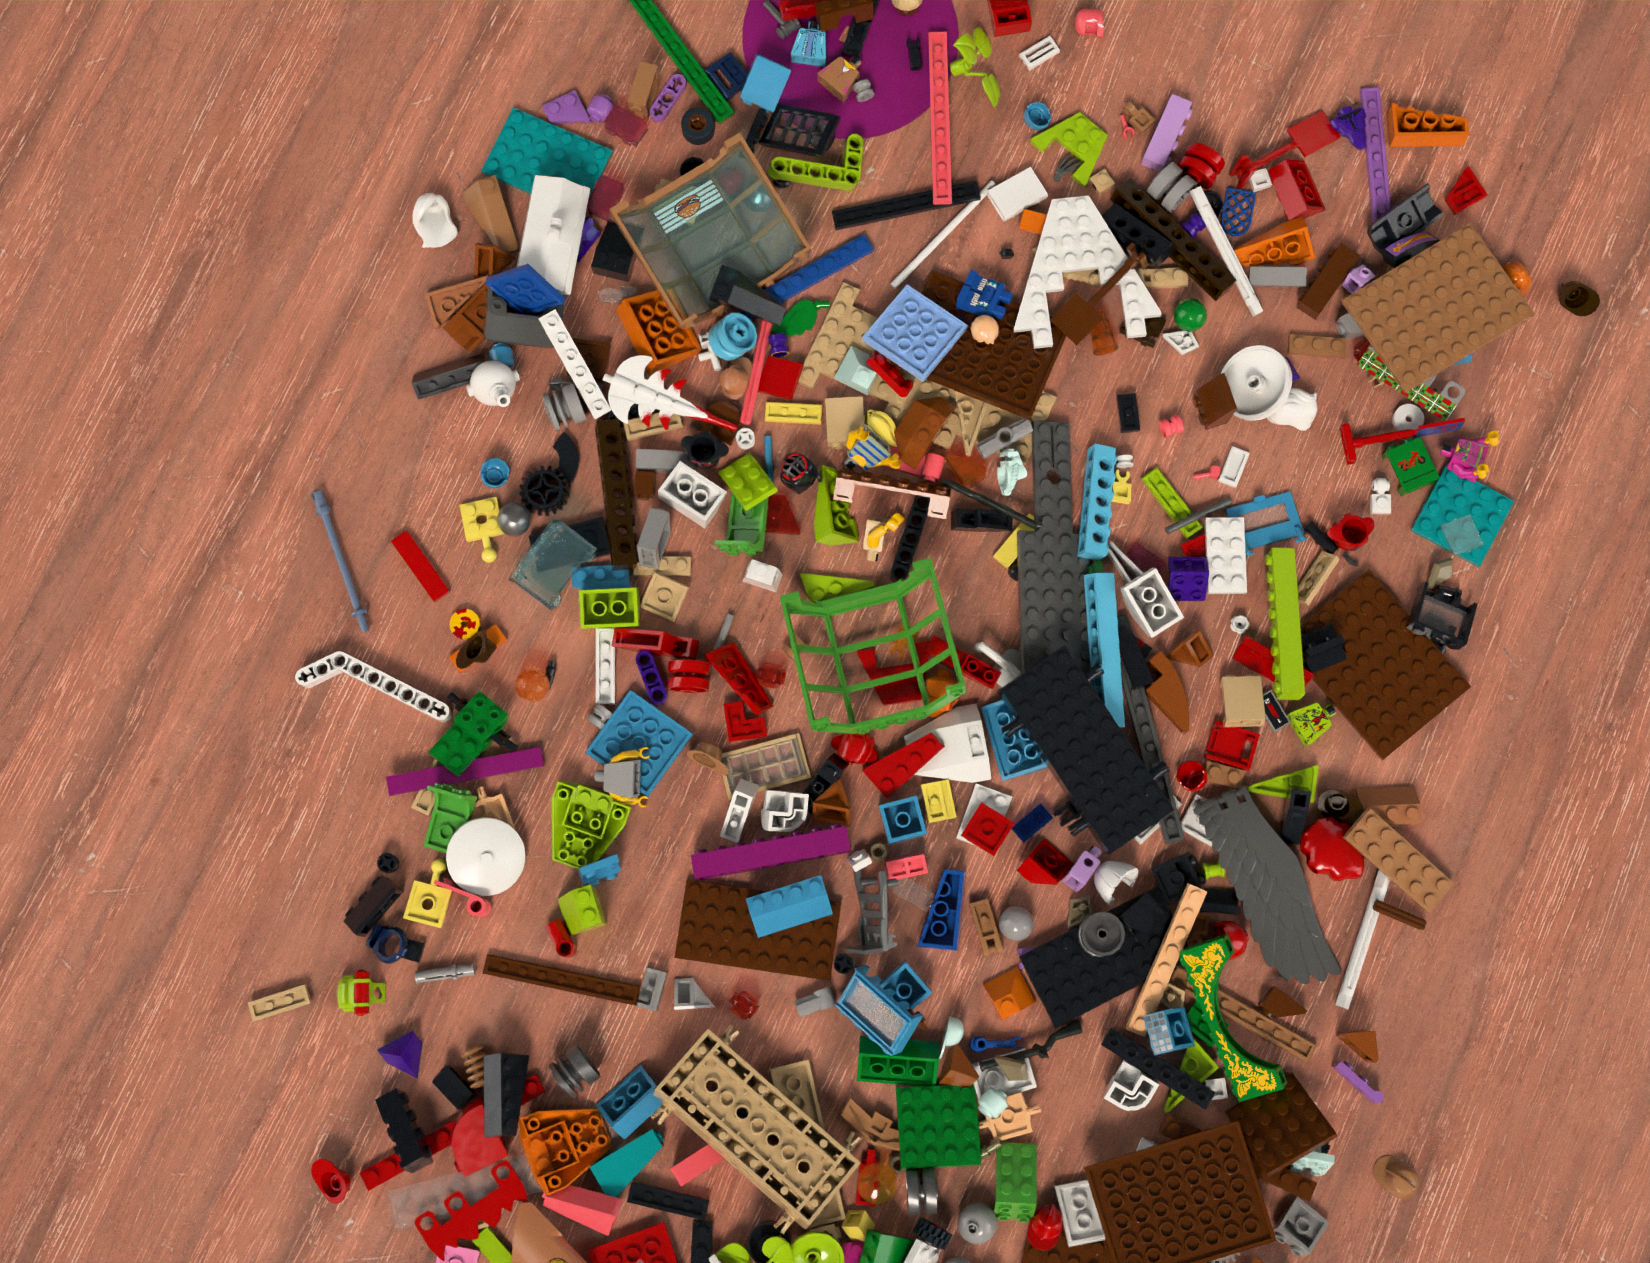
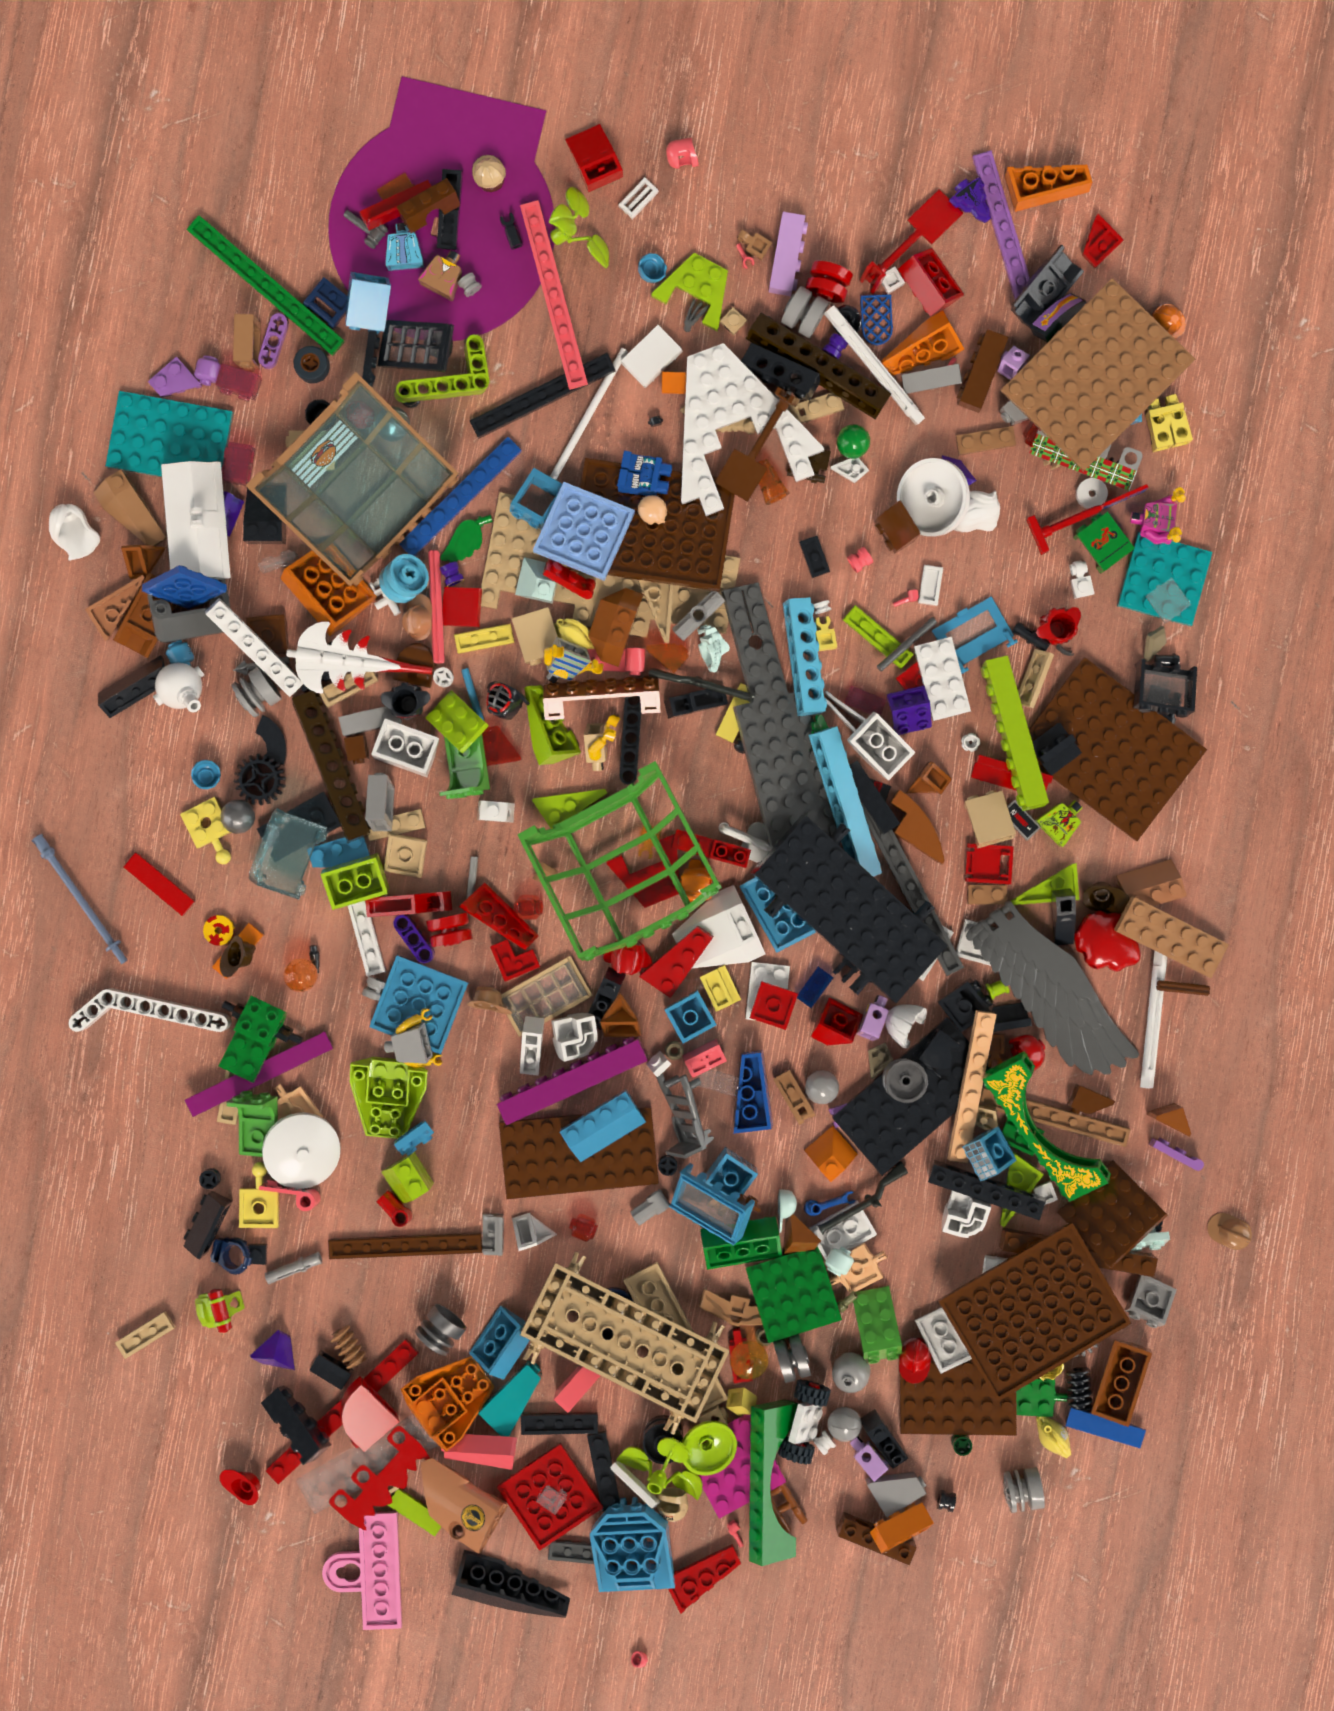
camera: 20 degrees left, 10 degrees up
black wedge [484,1053,529,1138] -> none
black wedge [709,265,786,326] -> none
dark tan piece [995,1055,1029,1081] -> none
red hair [1176,760,1208,792] -> none
dark brown piece [1559,281,1600,316] -> none
none -> dark azure window [510,468,562,530]
none -> light yellow hips [1145,394,1193,452]

